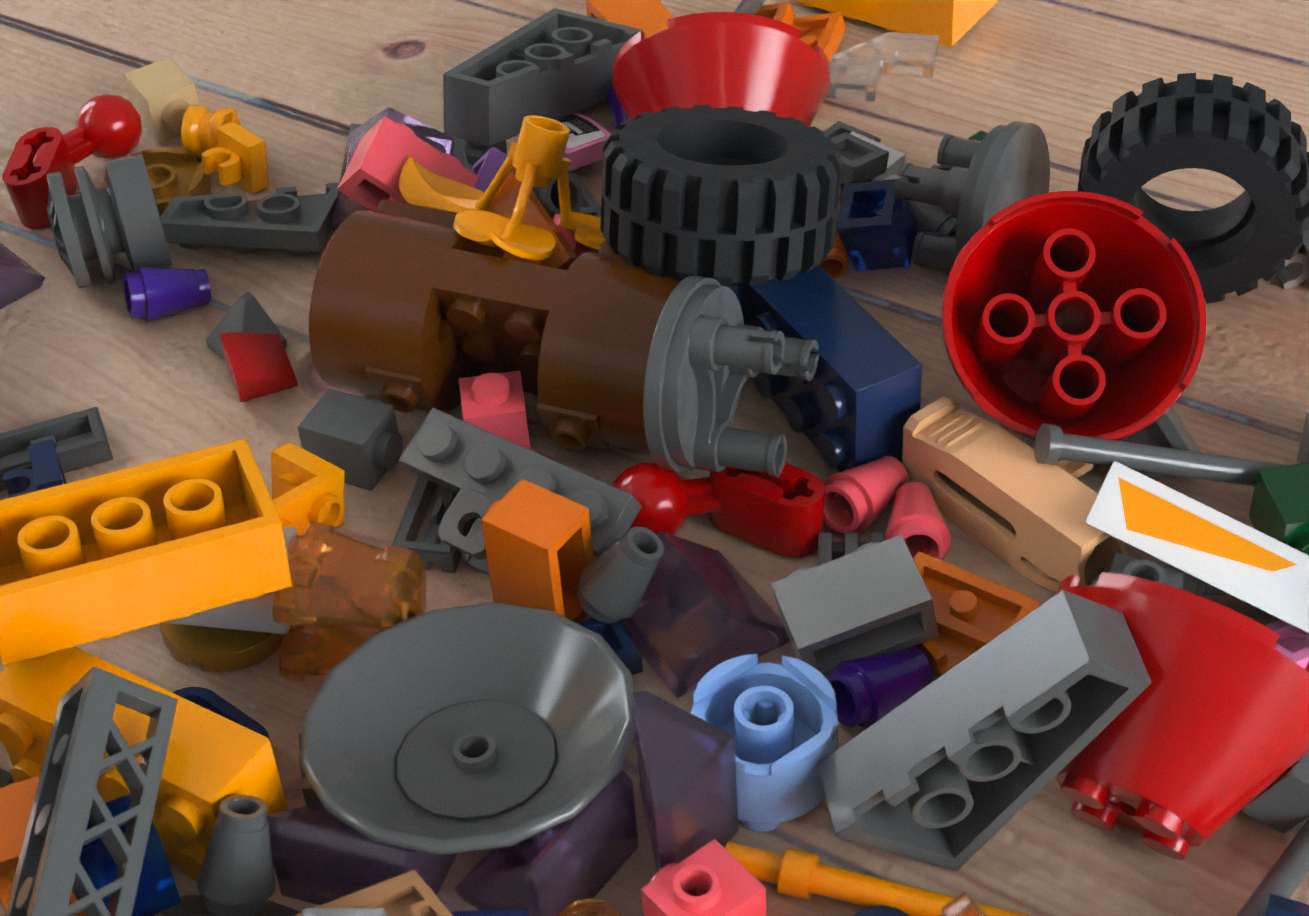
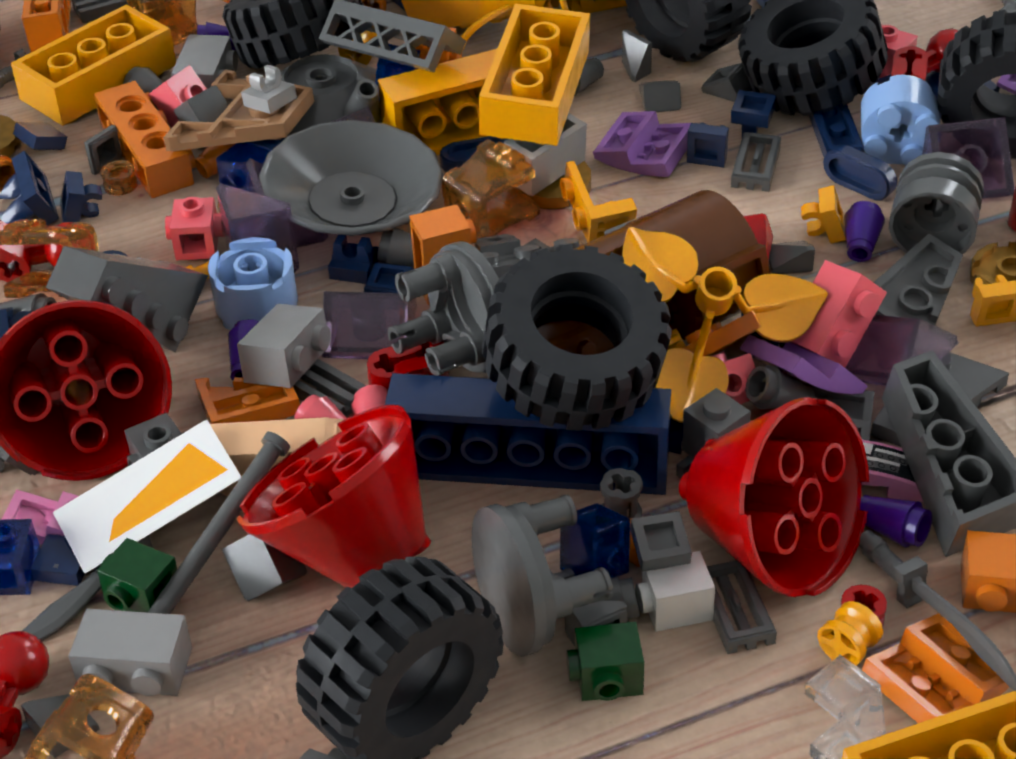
camera: 125 degrees right, 0 degrees up
dark grey cone [577,526,664,623] -> none
none -> light orange tile [801,185,846,244]
none -> dark blue tile [823,144,897,201]

